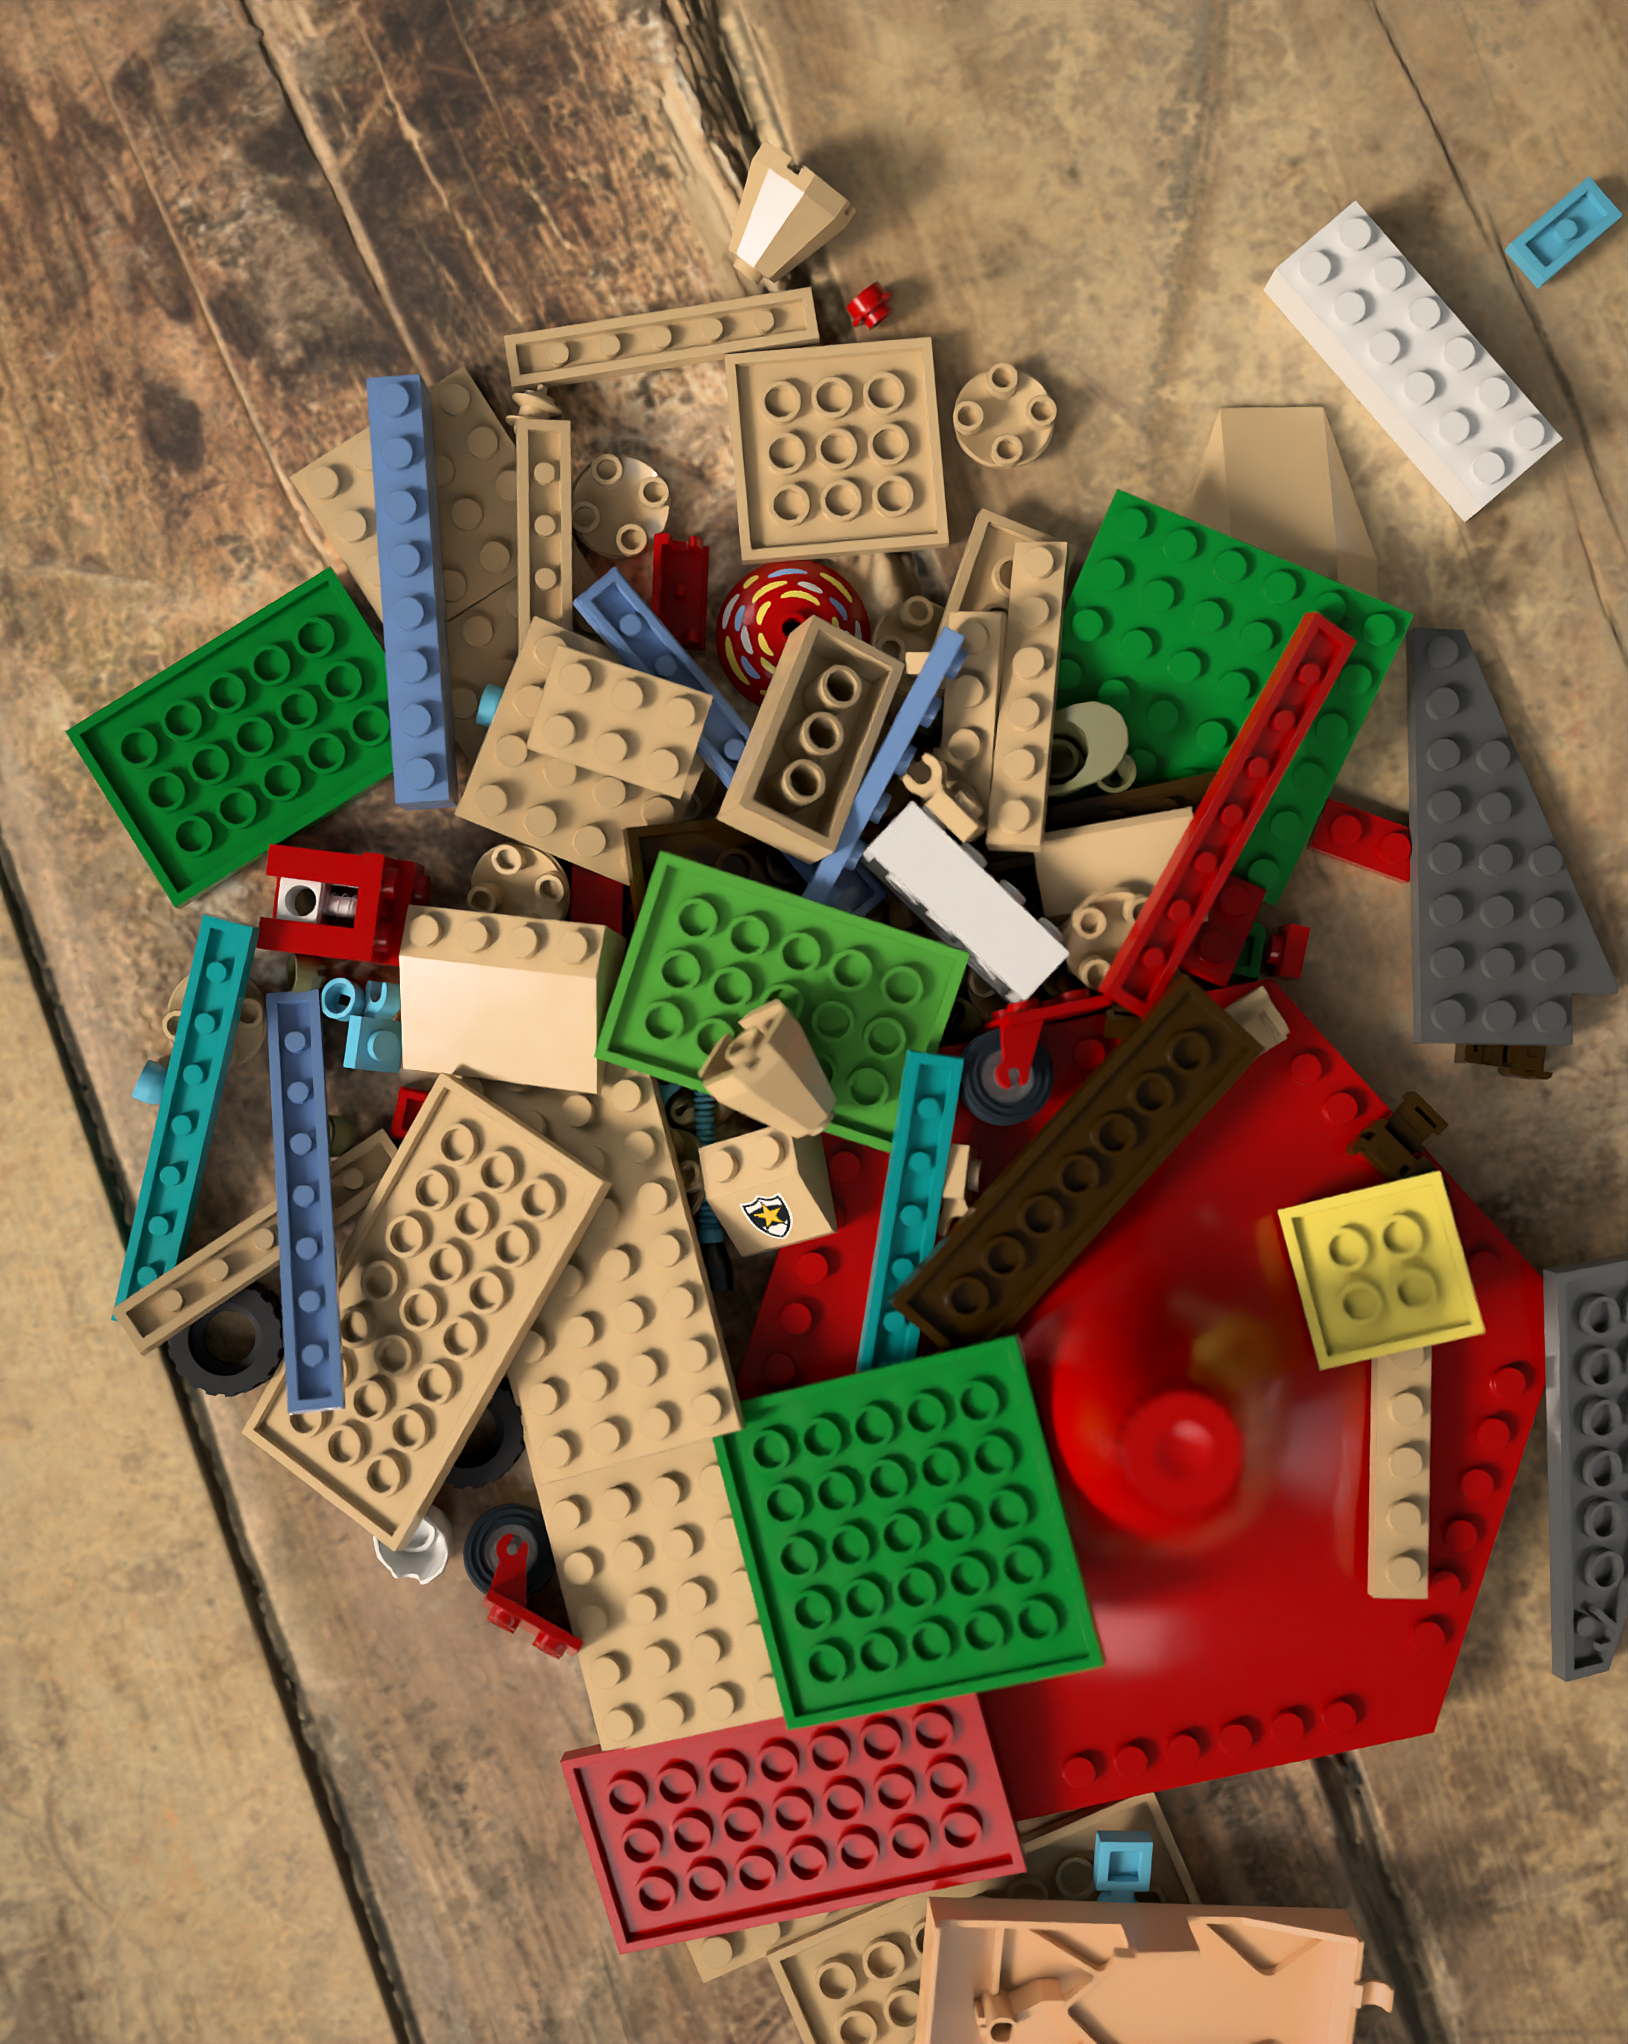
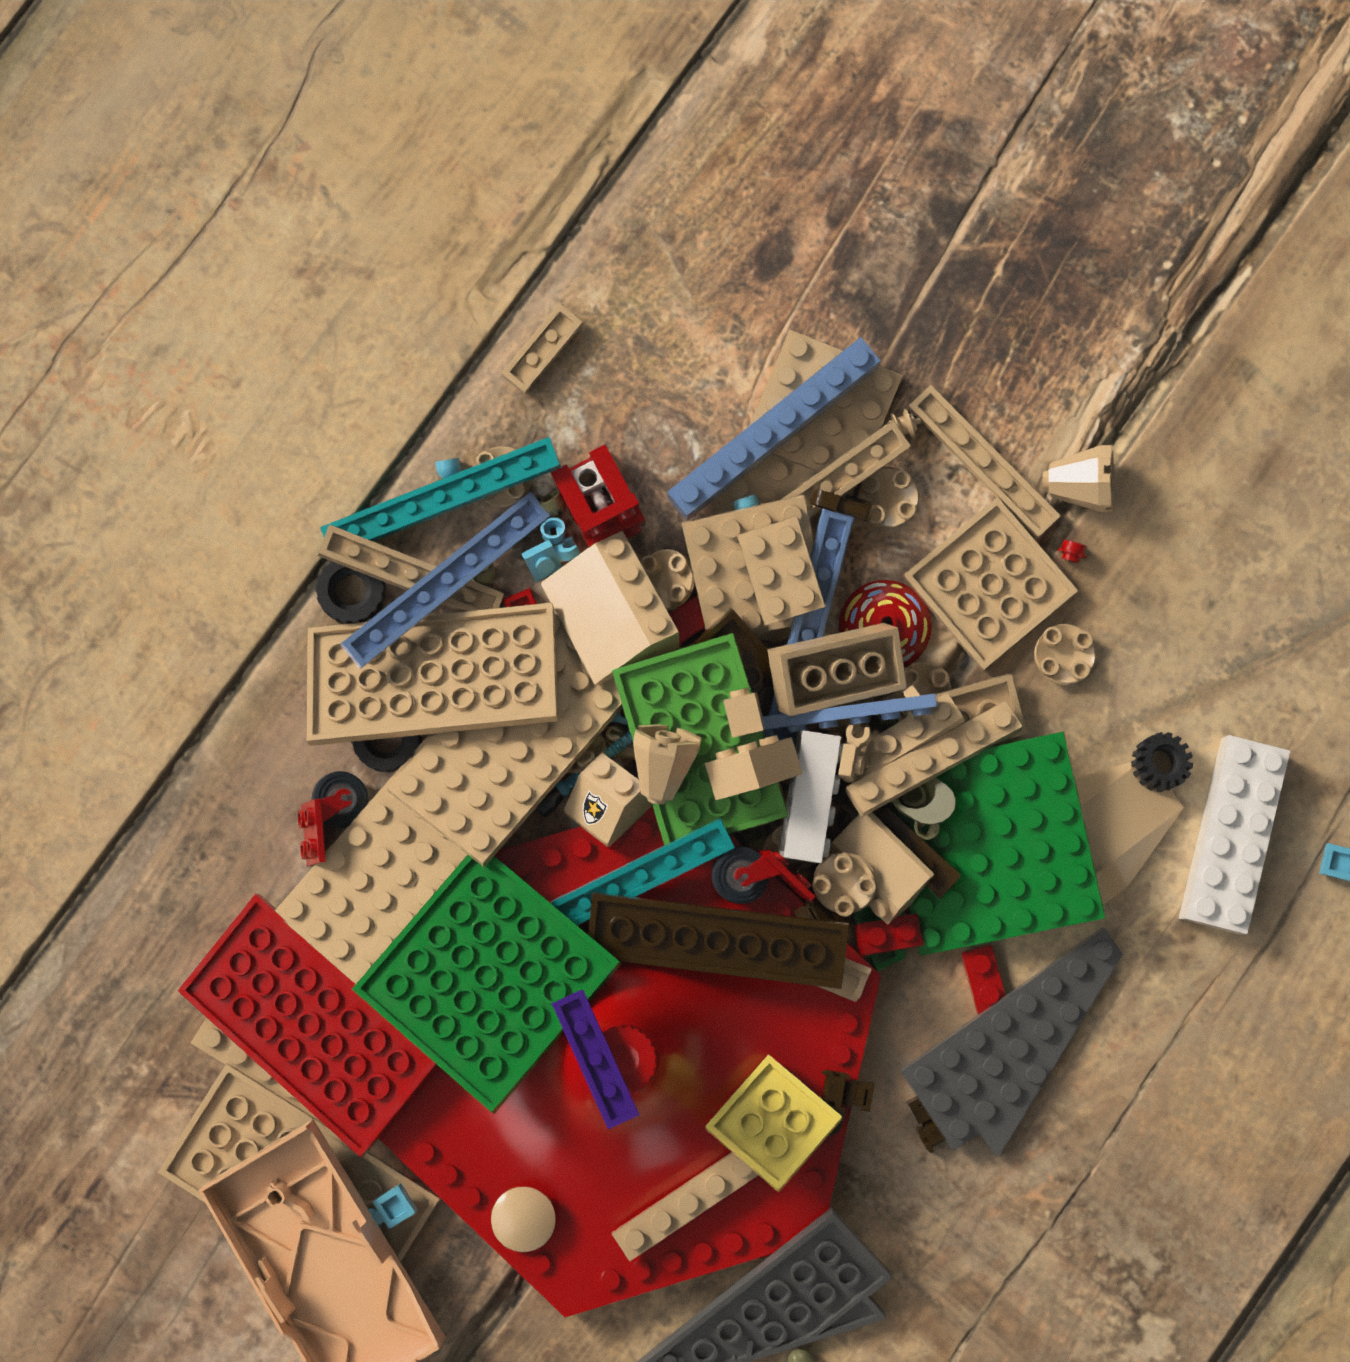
camera: 50 degrees right, 5 degrees down
green plate [65,566,394,909] -> none
white hair [373,1504,454,1585] -> none
red hinge [651,533,710,650] -> none
tan plate [937,1143,984,1237] -> none
red plate [1097,612,1357,1017] -> none
red plate [1265,923,1310,981] -> none
none -> tan dish [491,1187,555,1252]
none -> tan plate [501,303,583,394]
none -> dark purple plate [551,989,640,1129]
none -> tan brick [705,735,803,800]
none -> tan brick [723,688,765,738]
none -> dark brown piece [809,488,874,522]
none -> black tyre [1131,732,1193,792]

